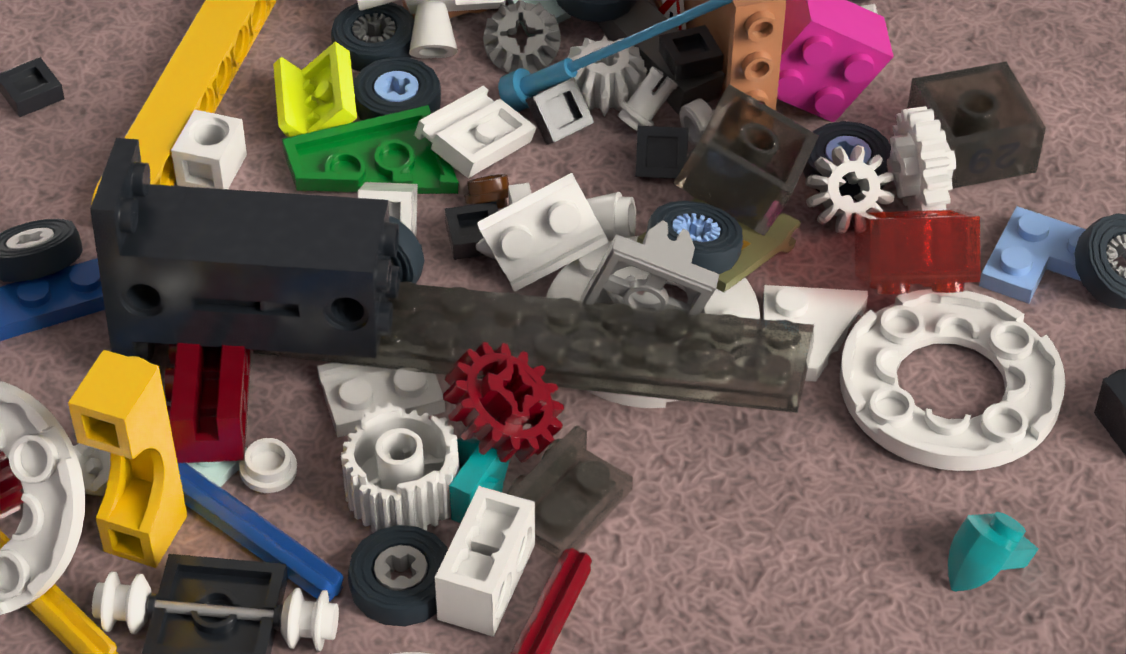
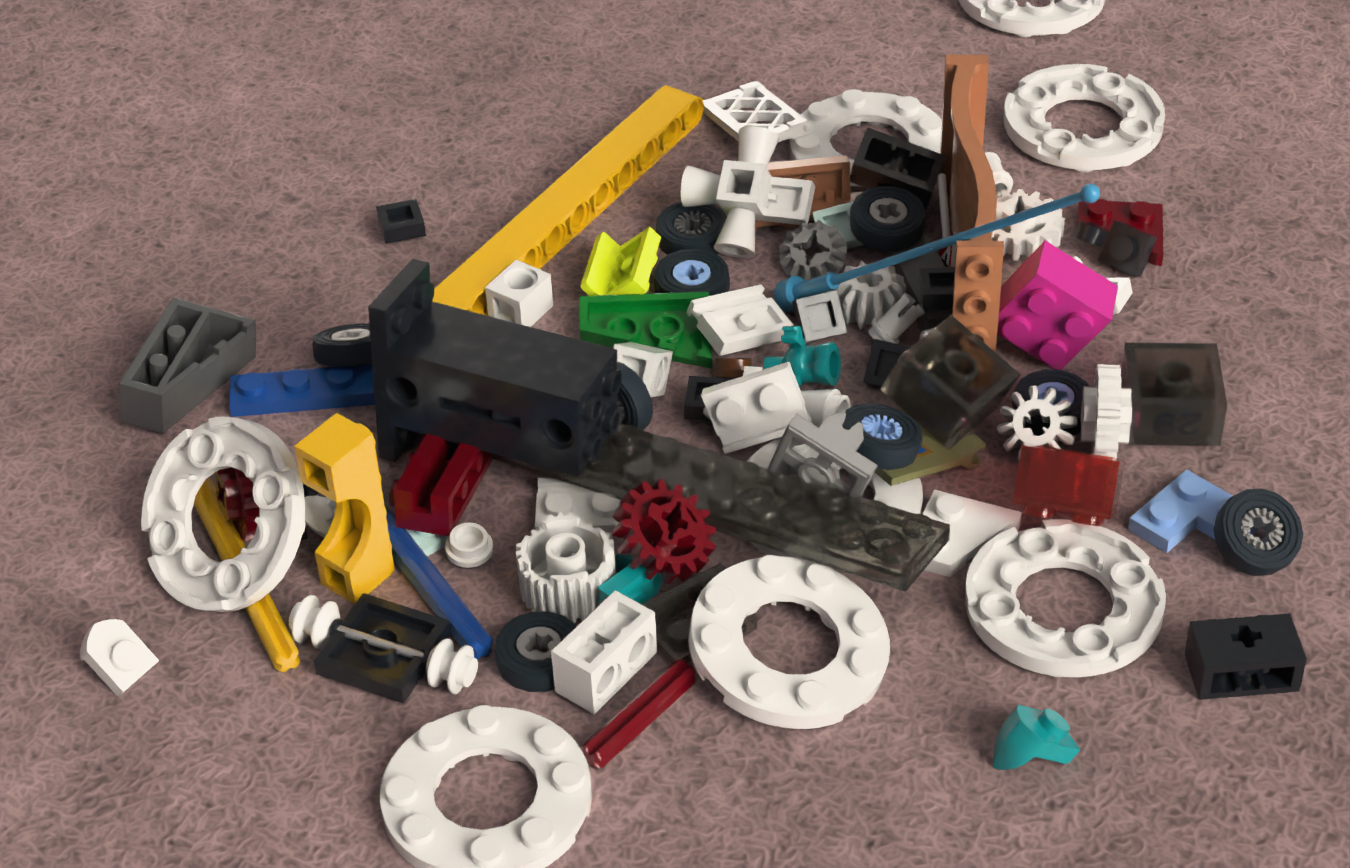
camera: 20 degrees right, 5 degrees down
none -> white plate [688,555,890,729]
none -> teal piece [764,326,841,388]

